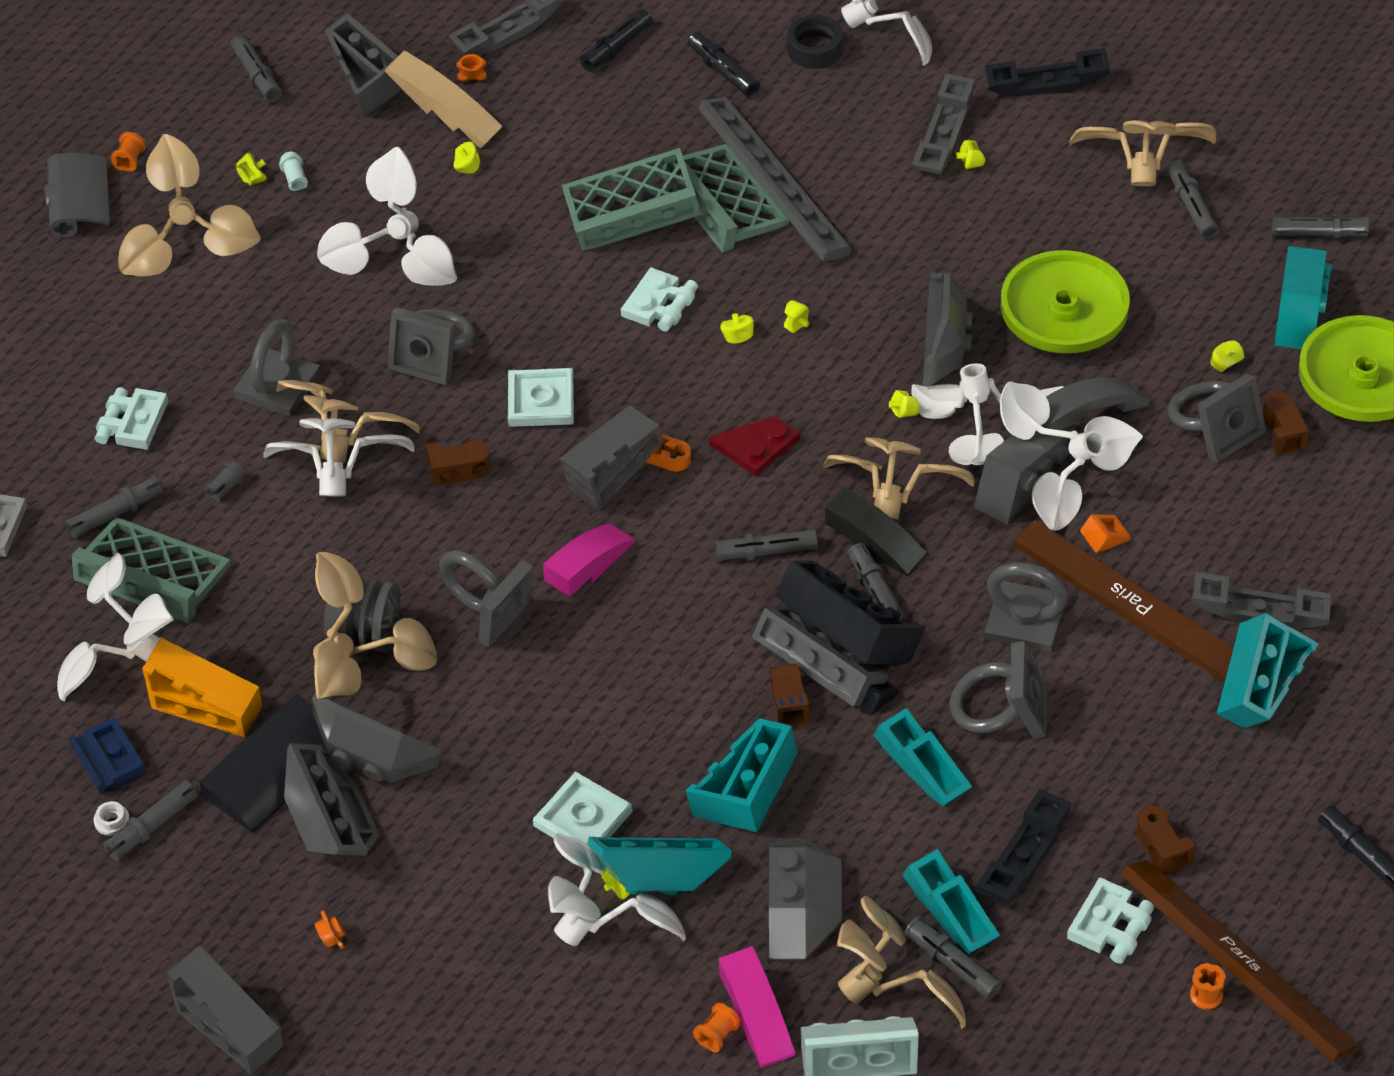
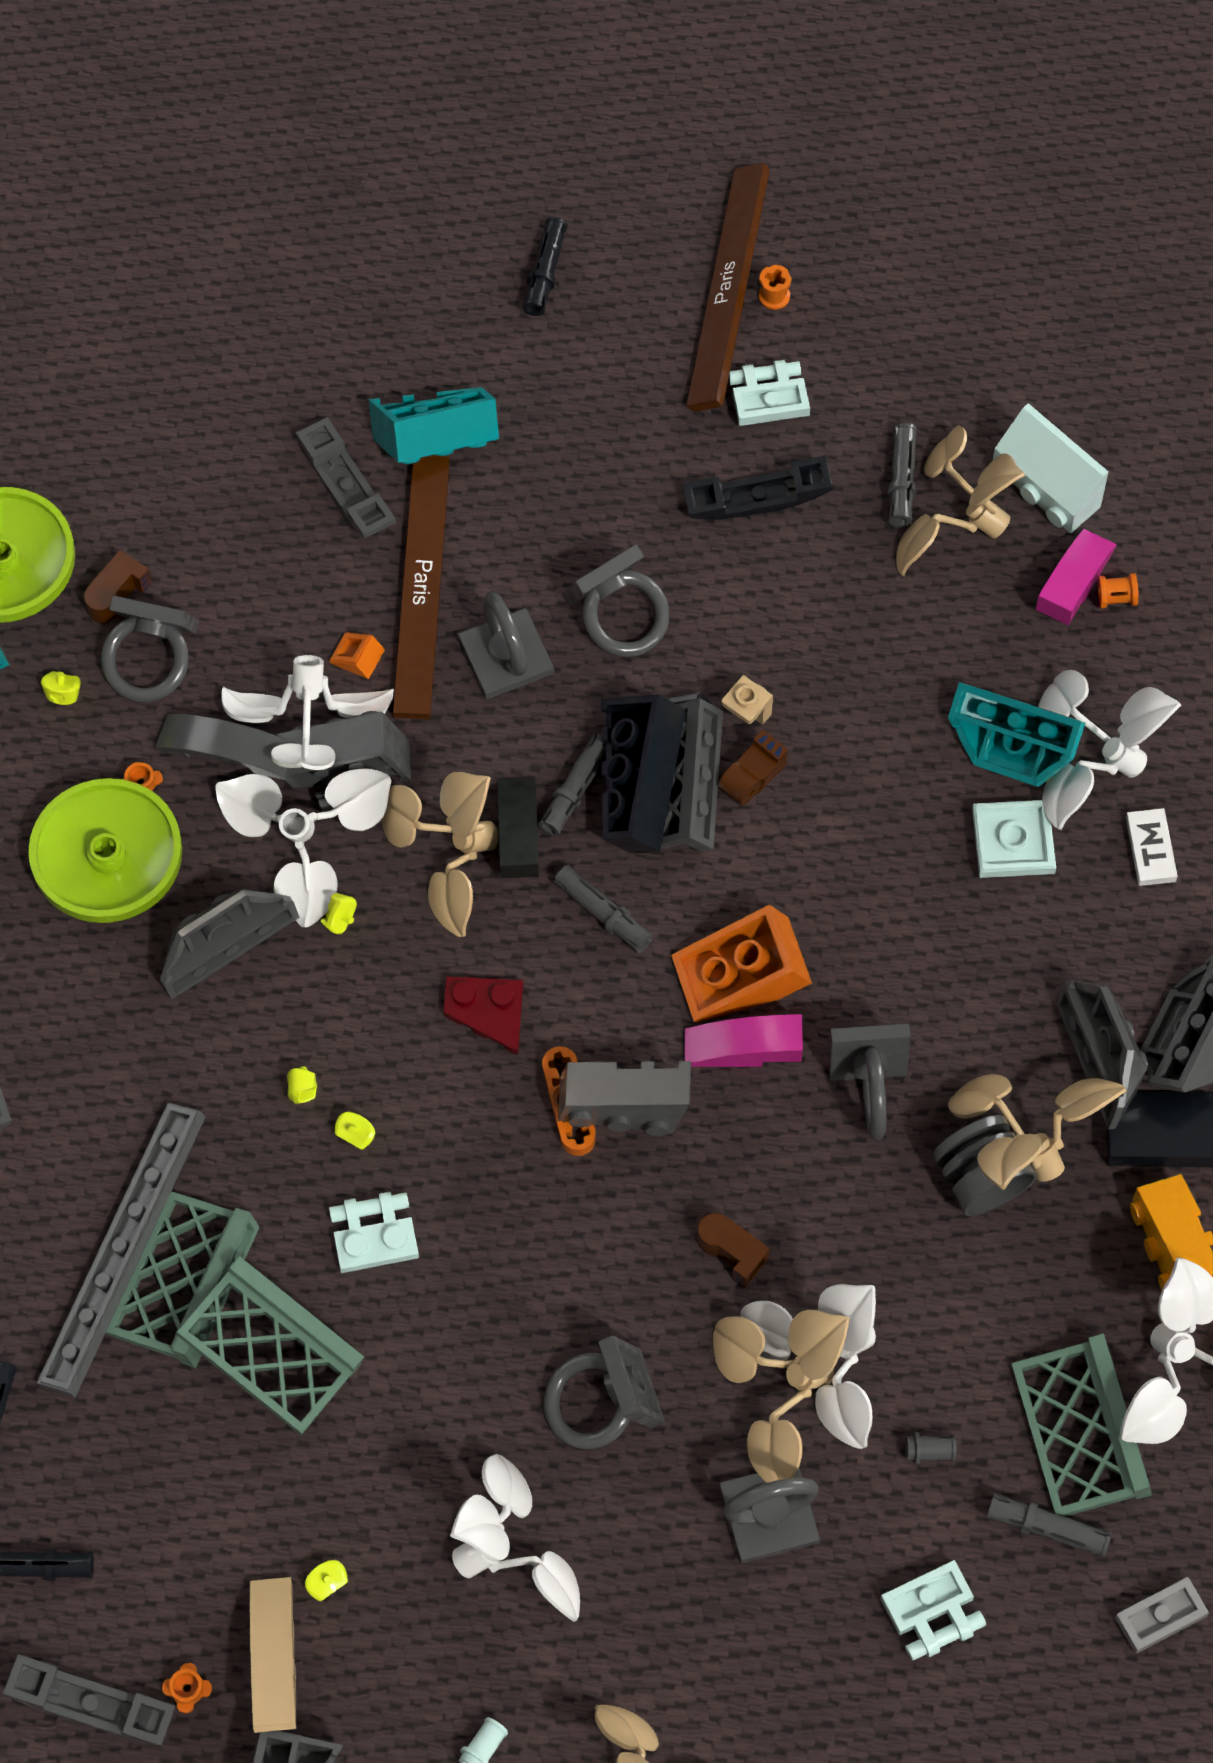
camera: 130 degrees left, 15 degrees up
light aqua plate [508,368,574,427] -> none
teal wedge [685,718,798,832] -> none
dark grey wedge [769,838,842,961] -> none
teal slope [874,708,972,807] -> none
teal slope [902,849,1000,954] -> none
reddish brown leg [1136,805,1195,875] -> none
none -> orange plate [122,762,163,791]
none -> orange slope [671,905,812,1023]
none -> tan bracket [722,675,773,725]
none -> white tile [1126,808,1178,886]

